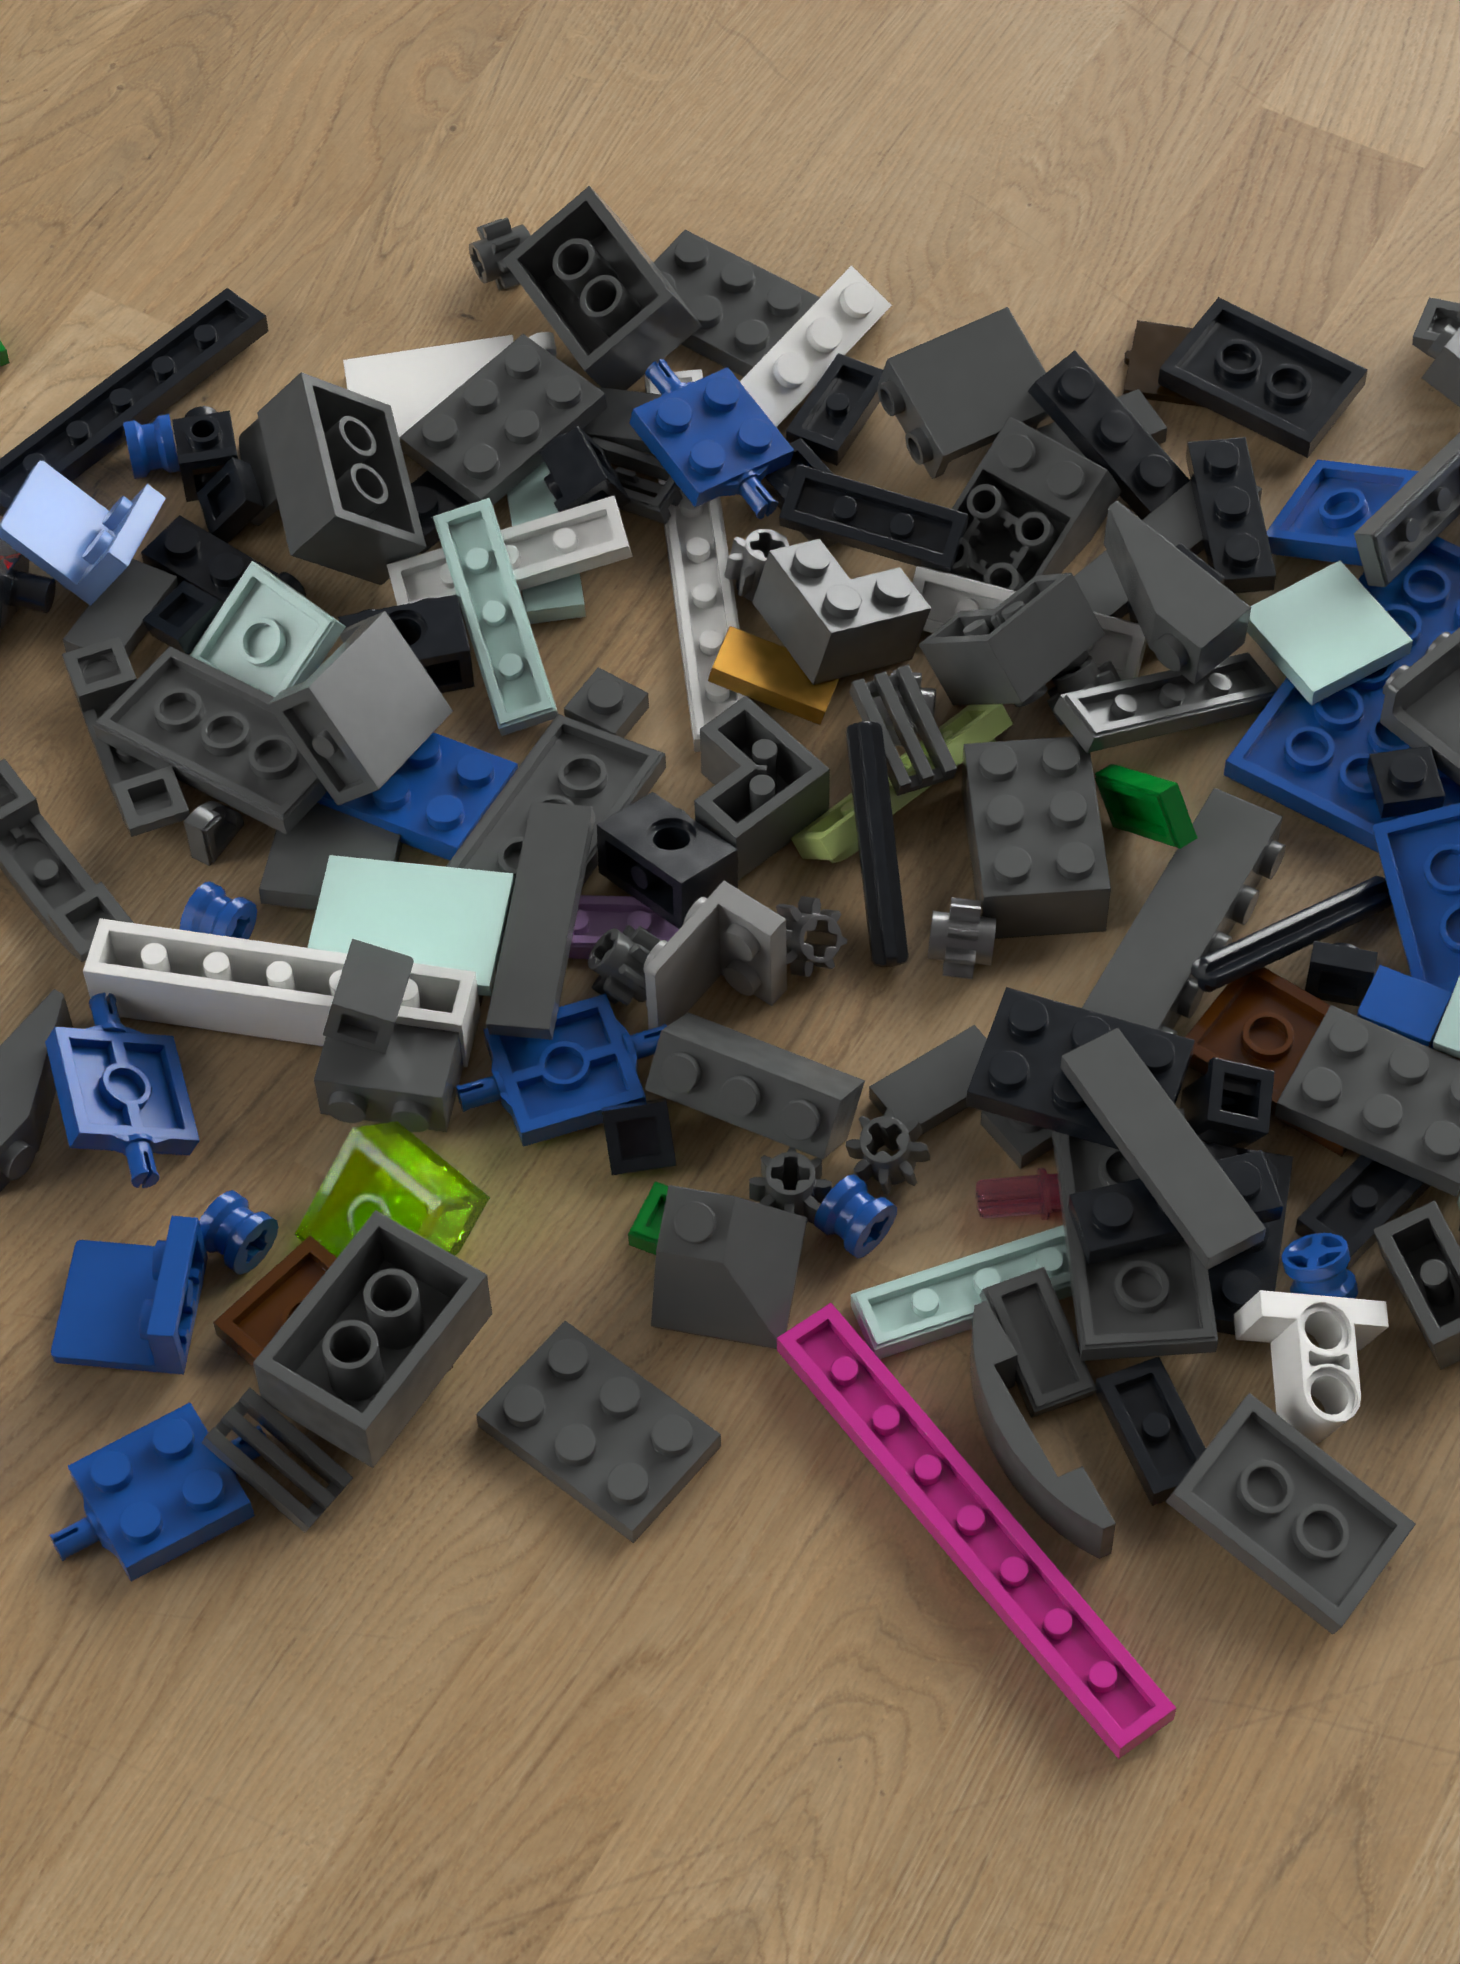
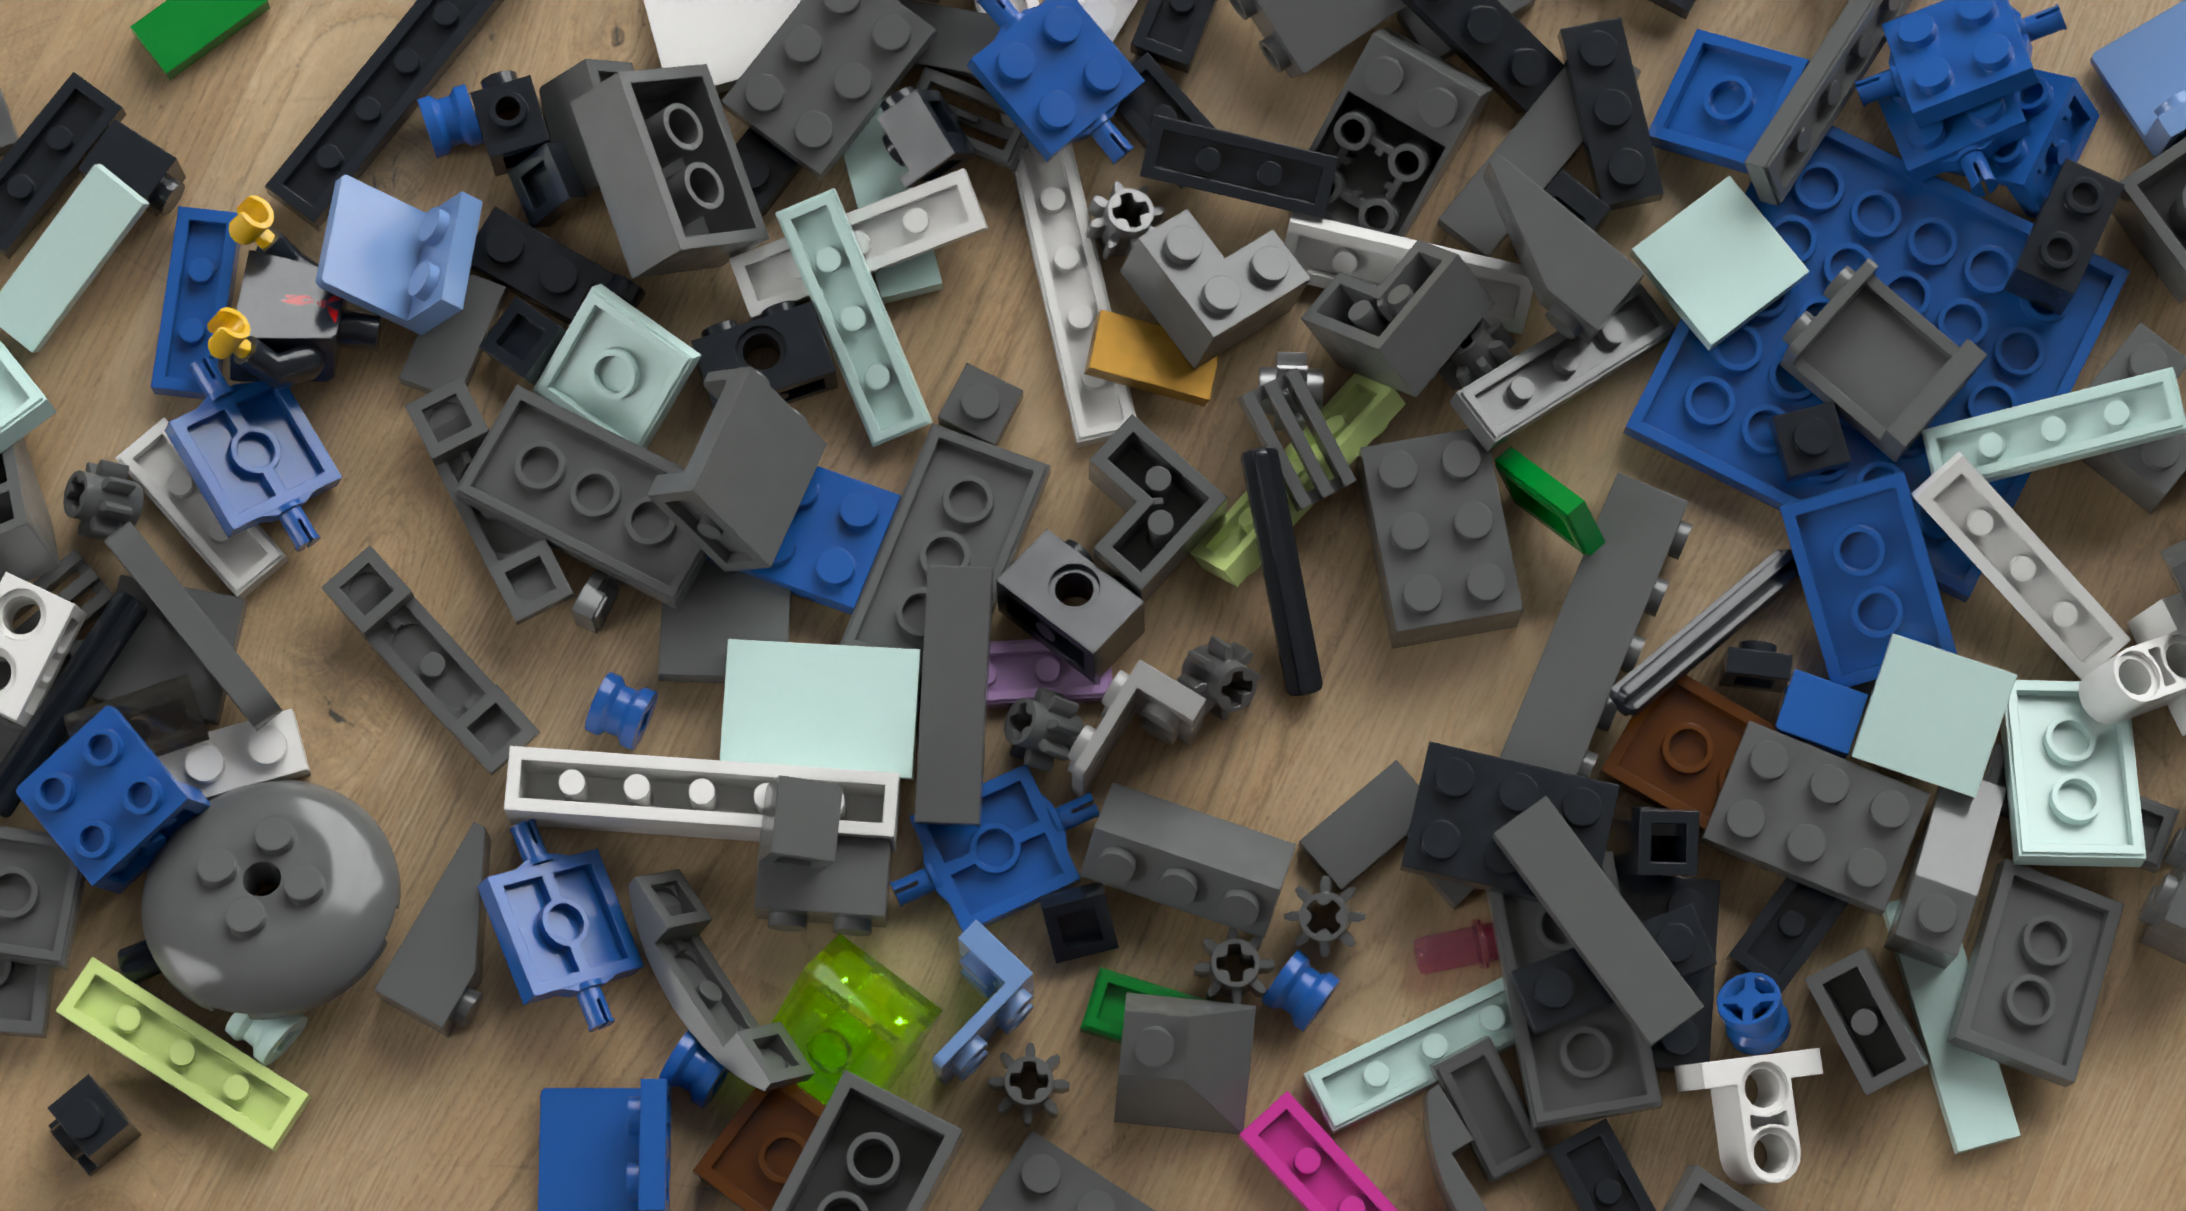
camera: 10 degrees left, 20 degrees up
flat silver gear [928,897,996,979] -> none
none -> dark grey slope [628,869,815,1091]
none -> medium blue bracket [932,919,1034,1085]
none -> dark grey gear [988,1043,1070,1128]

